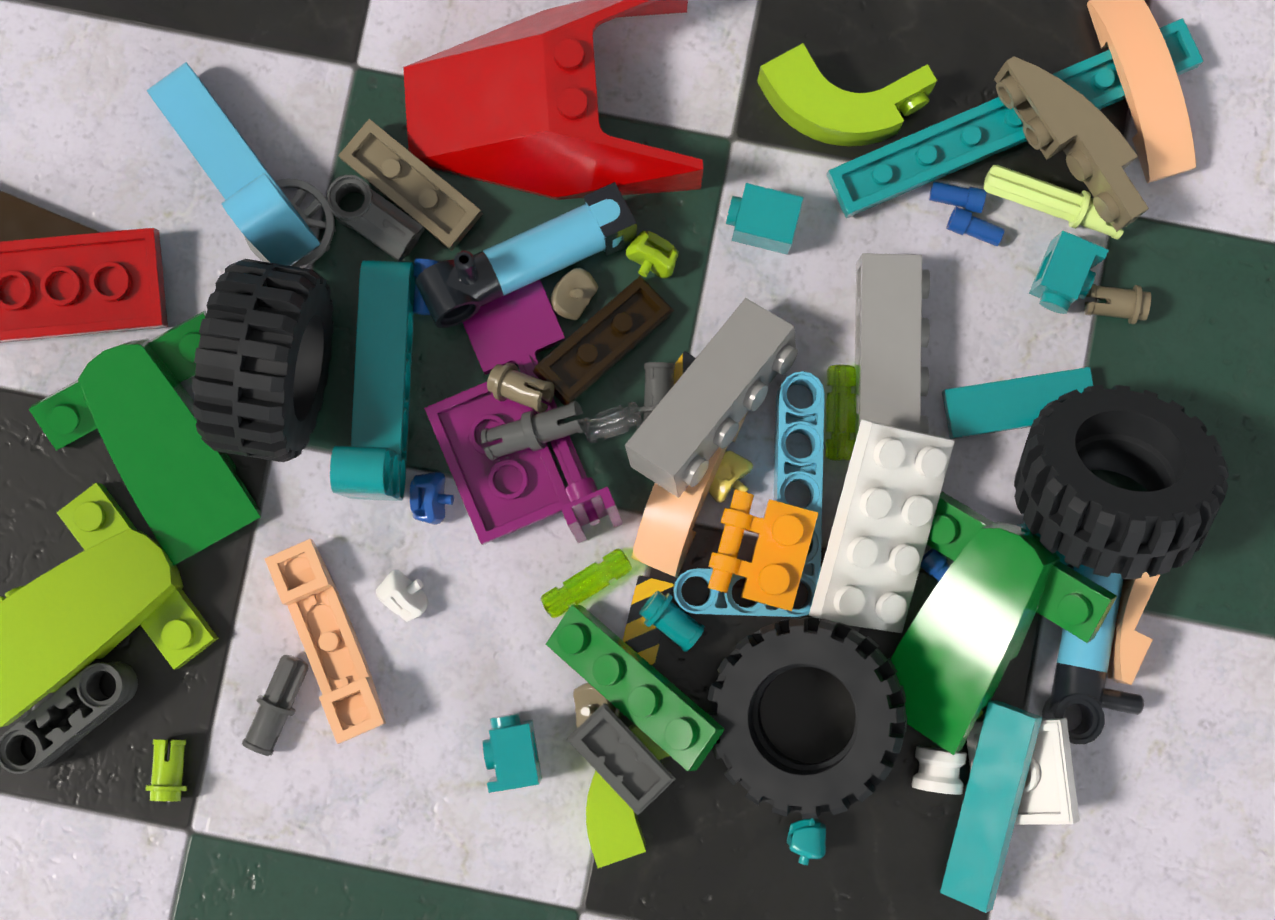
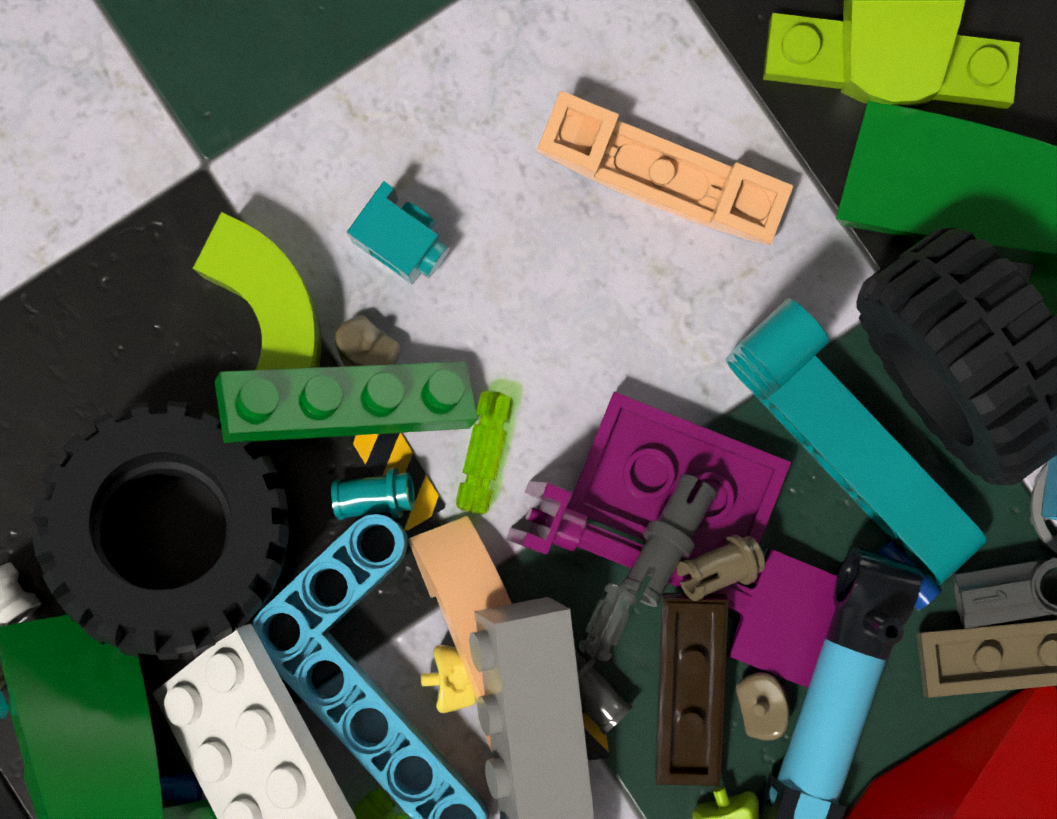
camera: 135 degrees right, 0 degrees up
dark grey axle [242,655,309,756] -> none
white piece [376,570,428,622] -> none
blue piece [410,472,454,525] -> none
dark grey plate [567,702,676,815] -> none
light orange plate [708,490,818,611] -> none
teal piece [787,818,826,865] -> none

